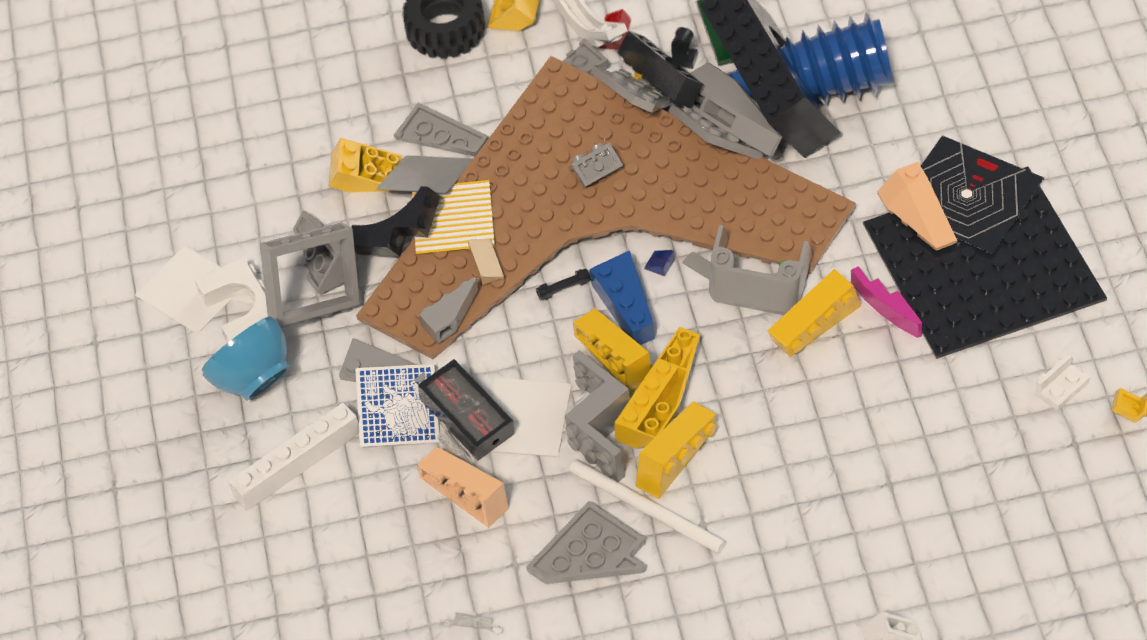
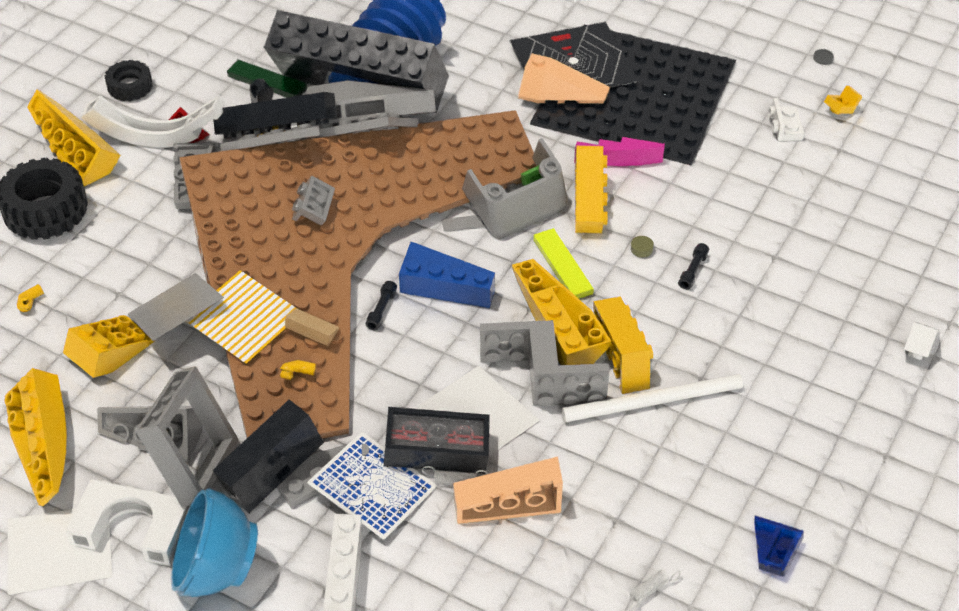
camera: 55 degrees left, 5 degrees down
black arch [351,186,440,257] -> none
light grey wing [394,103,489,156] -> none
light grey slope [419,277,478,344] -> none
light grey wing [526,501,646,584] -> none
yellow wedge [573,308,652,394] -> none
clear blue slope [644,250,675,276] -> none
none -> yellow wedge [4,368,67,506]
none -> yellow arm [17,284,44,312]
none -> black brick [212,399,324,513]
none -> yellow arm [280,360,316,380]
none -> neon yellow tile [533,228,594,299]
none -> olive tile [631,236,654,257]
none -> black bar [678,243,710,290]

